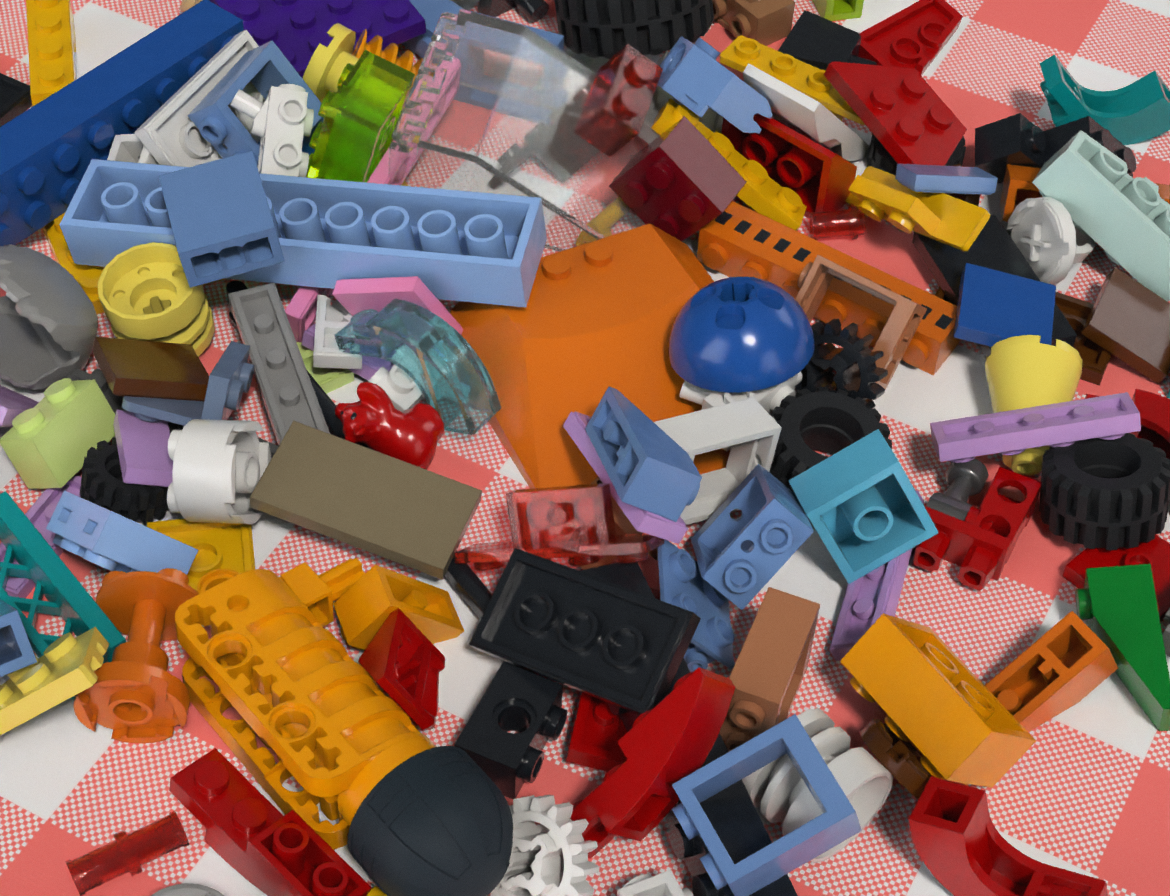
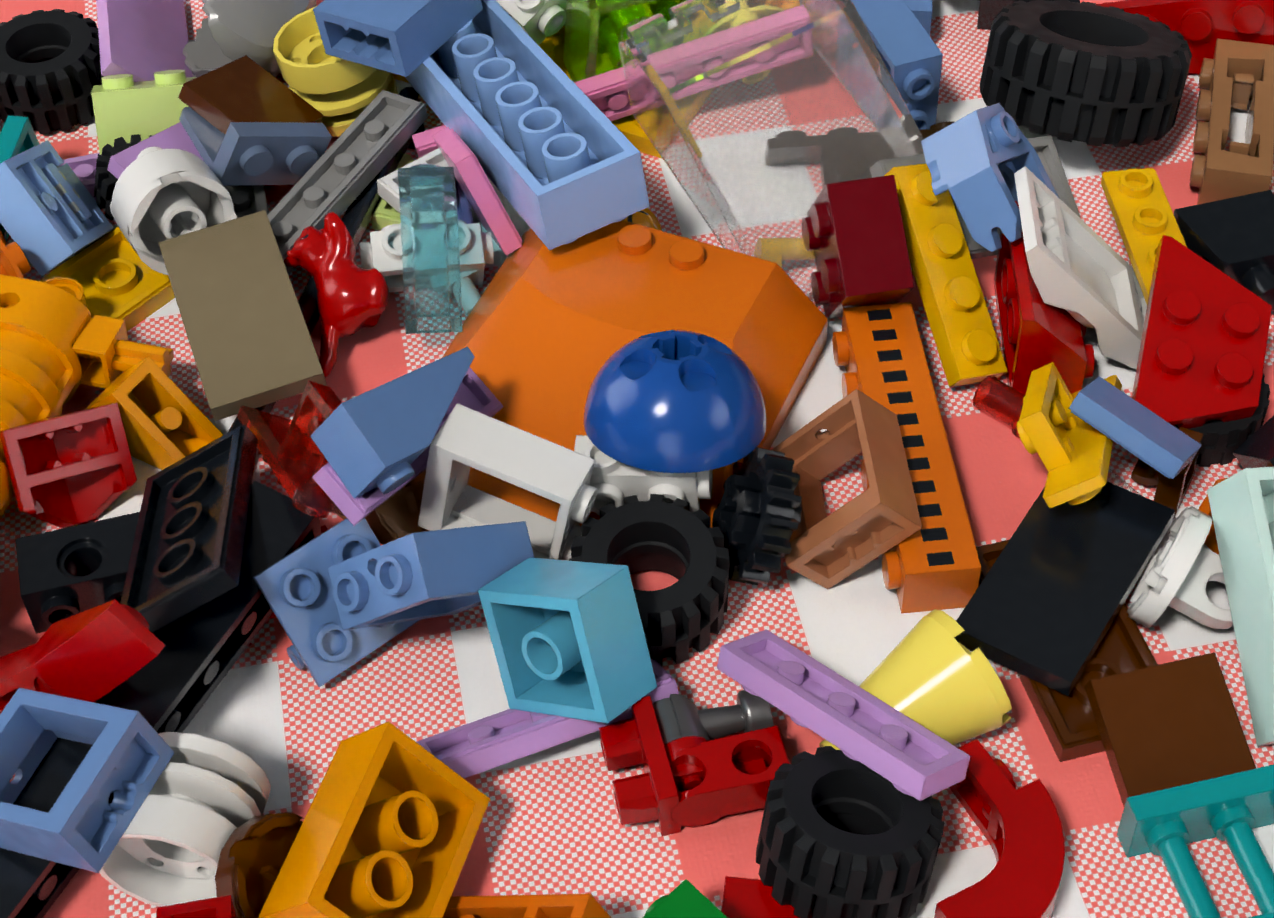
camera: 55 degrees right, 0 degrees up
clear red brick [574,44,663,157] -> none
nougat window [719,587,821,752] -> none
blue tile [953,263,1056,347] -> none

